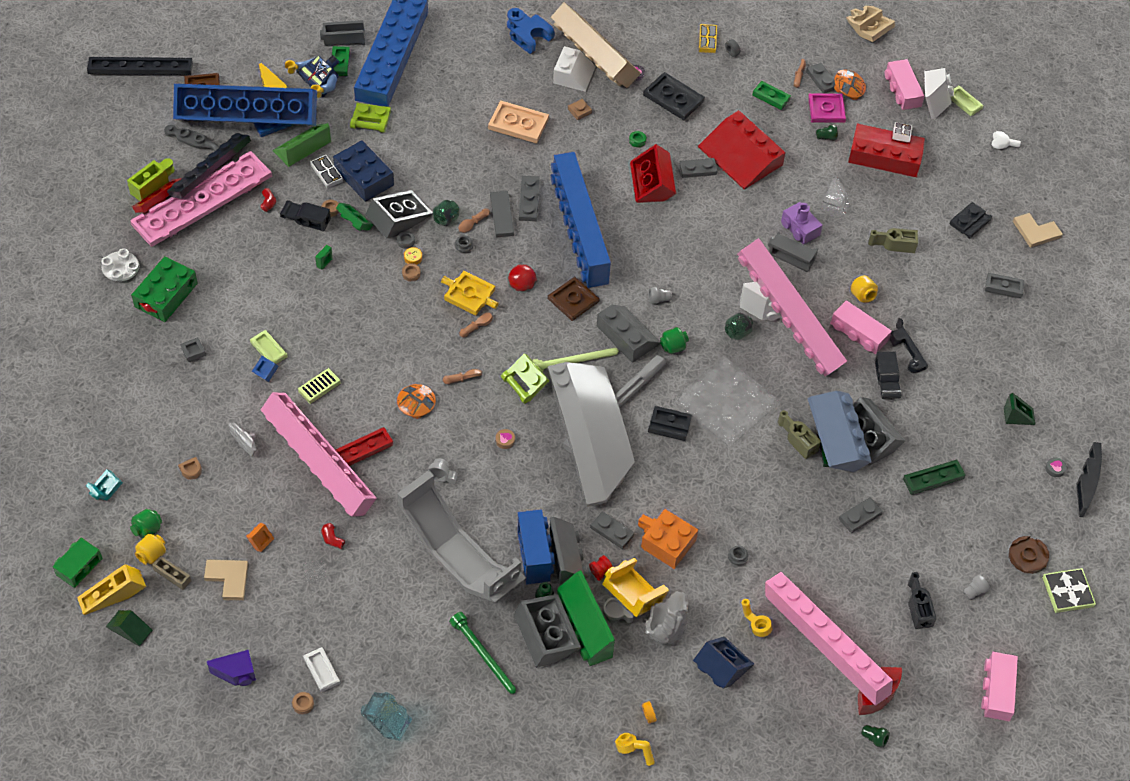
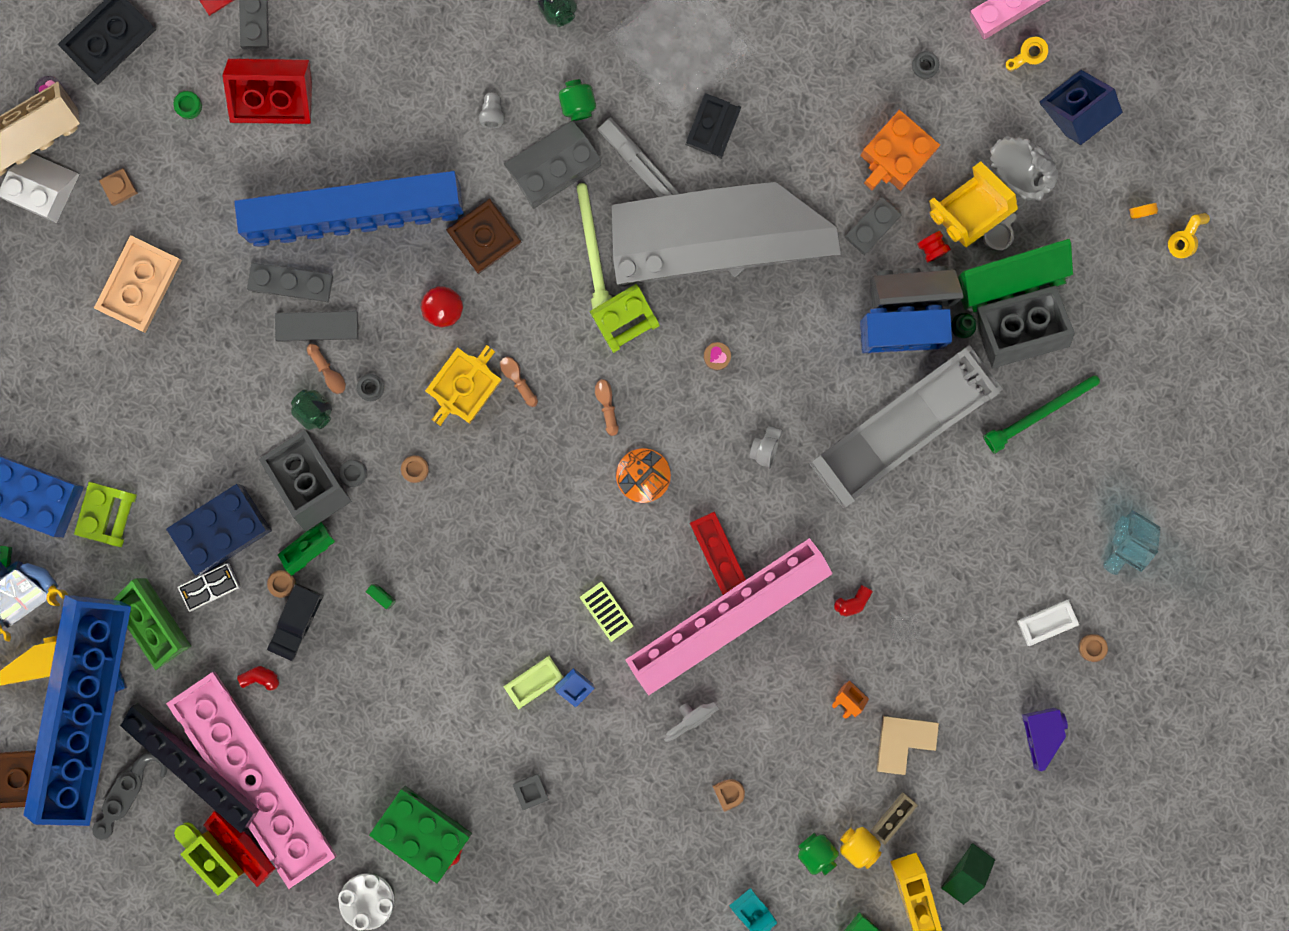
camera: 85 degrees left, 30 degrees up
tile [404,247,422,265] -> none

